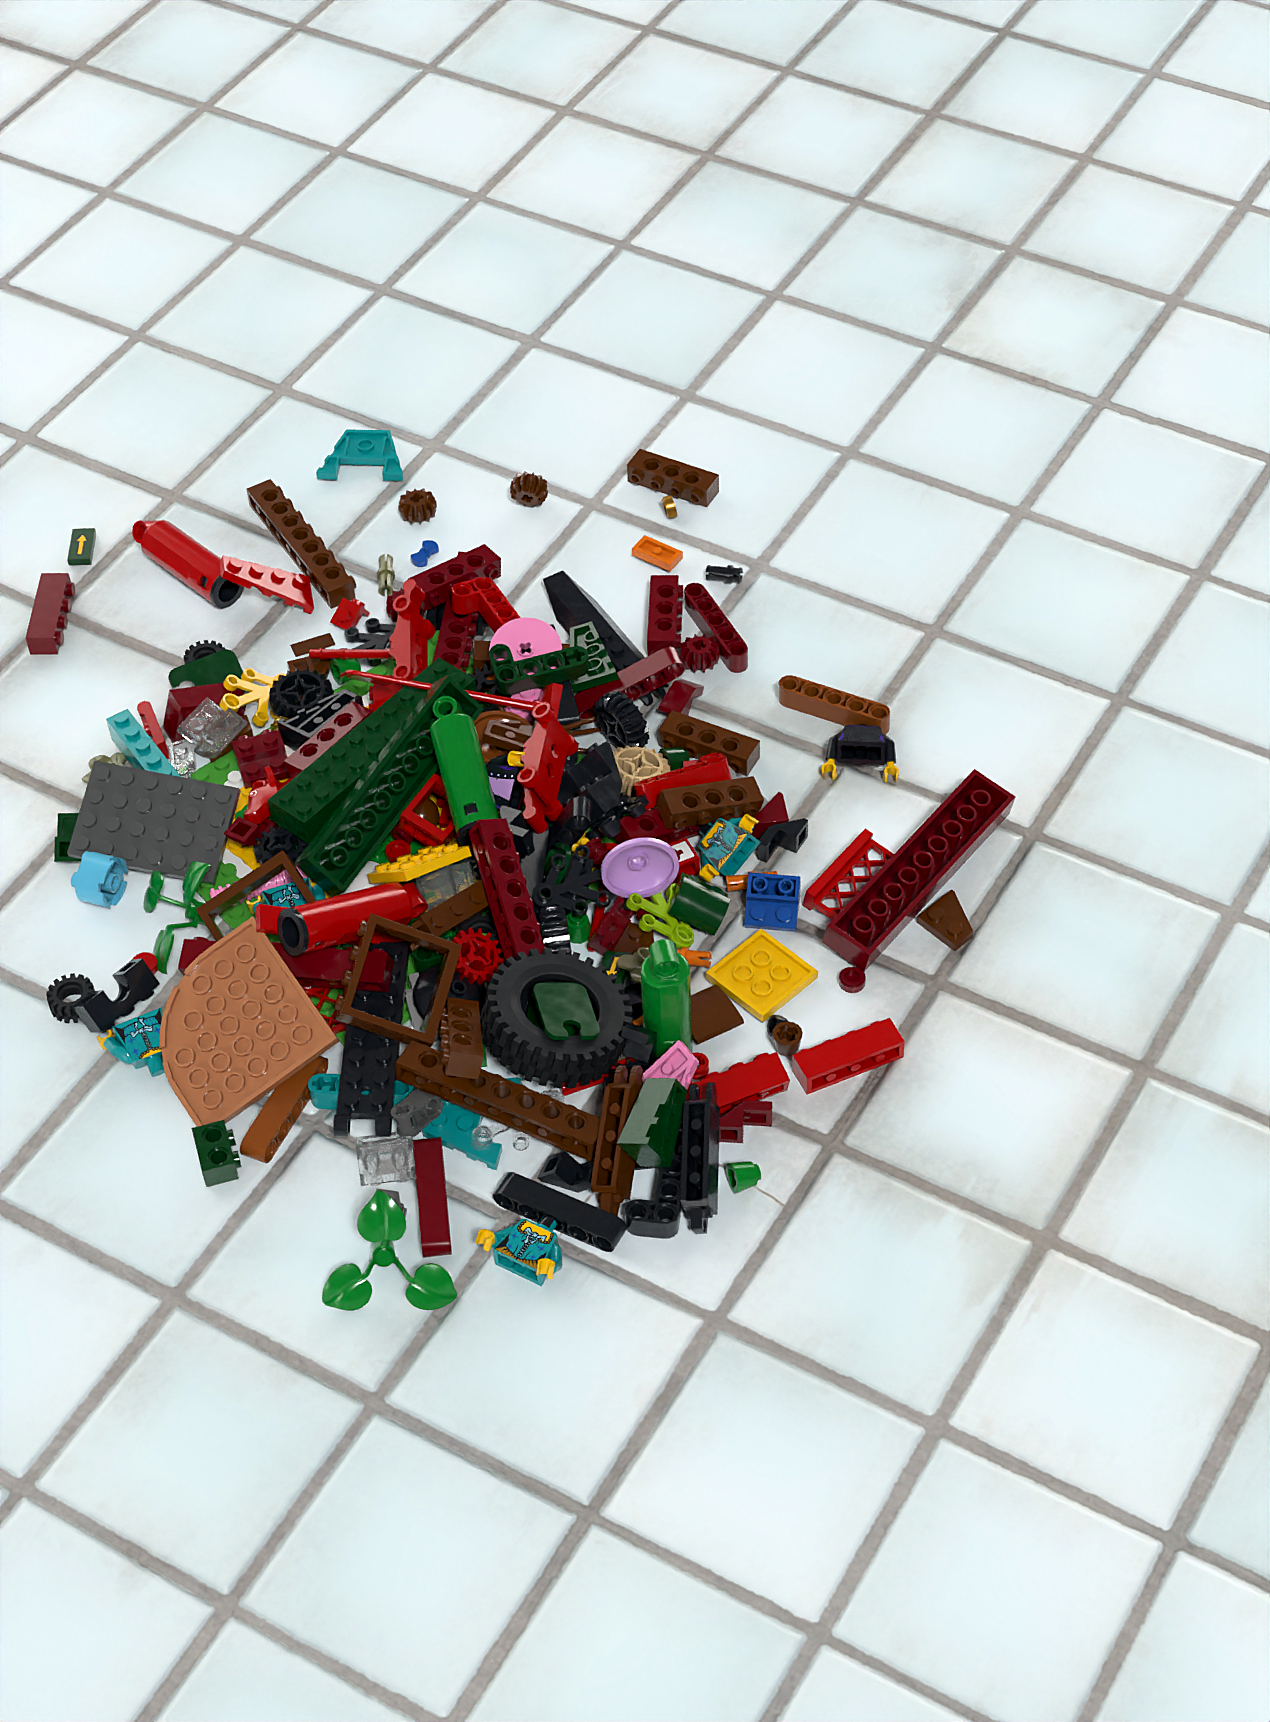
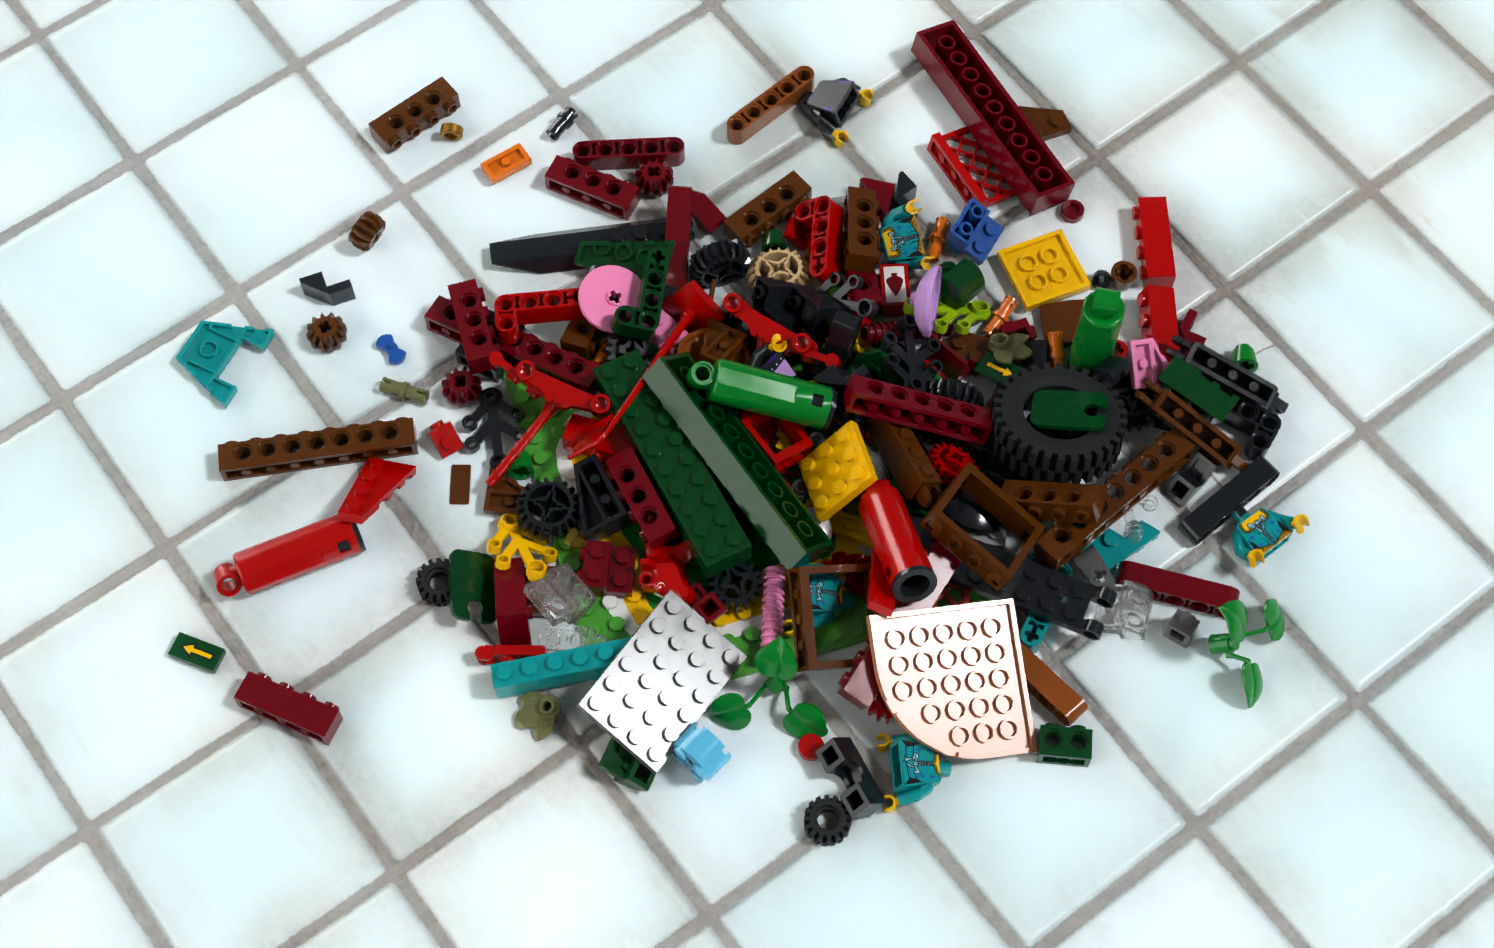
camera: 70 degrees left, 15 degrees up
none -> black slope [299,271,356,306]

